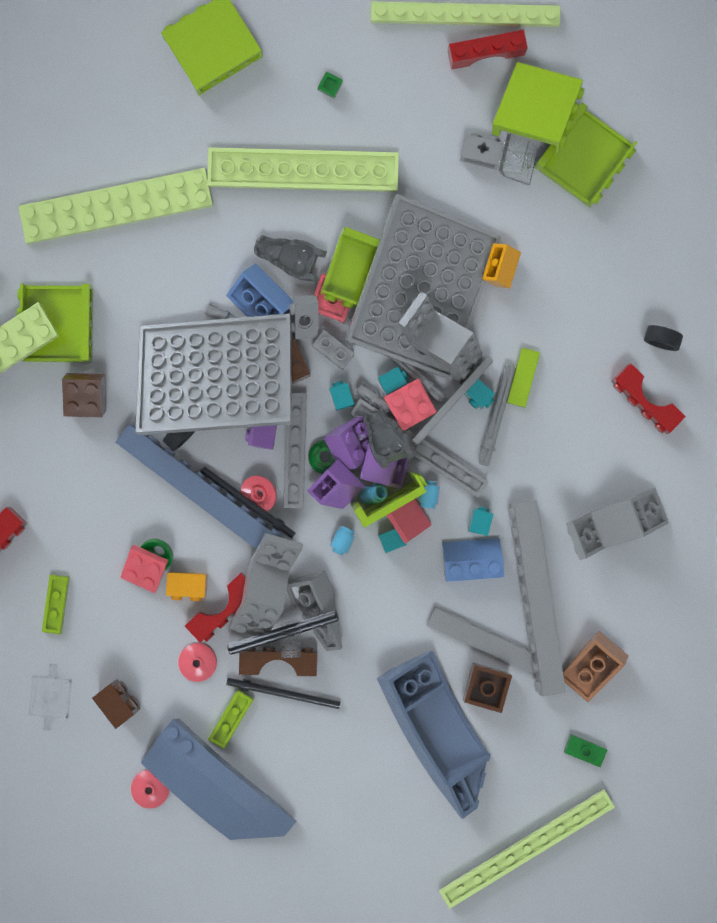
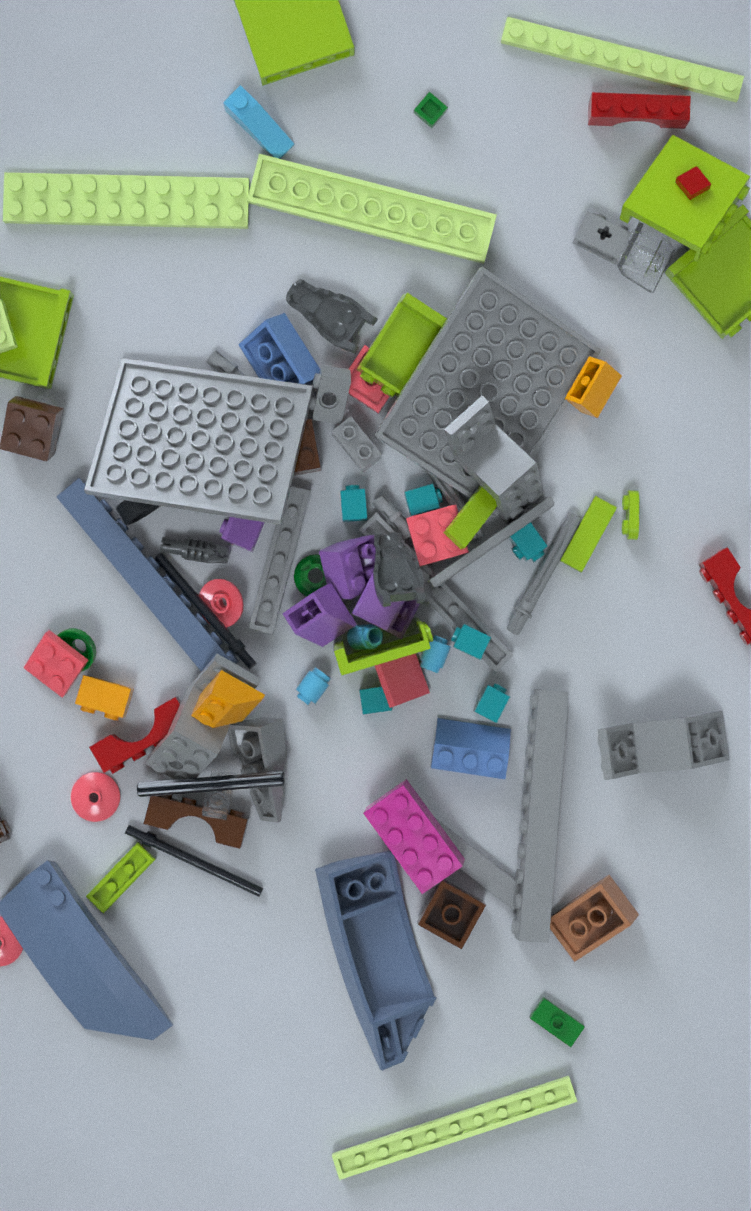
camera: 20 degrees right, 0 degrees up
none -> dark grey hinge [160,537,230,563]
none -> light orange slope [191,670,265,728]
none -> medium azure slope [223,85,294,159]
none -> dark pink brick [363,779,465,894]
none -> lime tile [443,485,497,549]
none -> teal brick [451,624,491,660]
none -> lime plate [622,490,639,540]
none -> red tile [675,166,711,200]

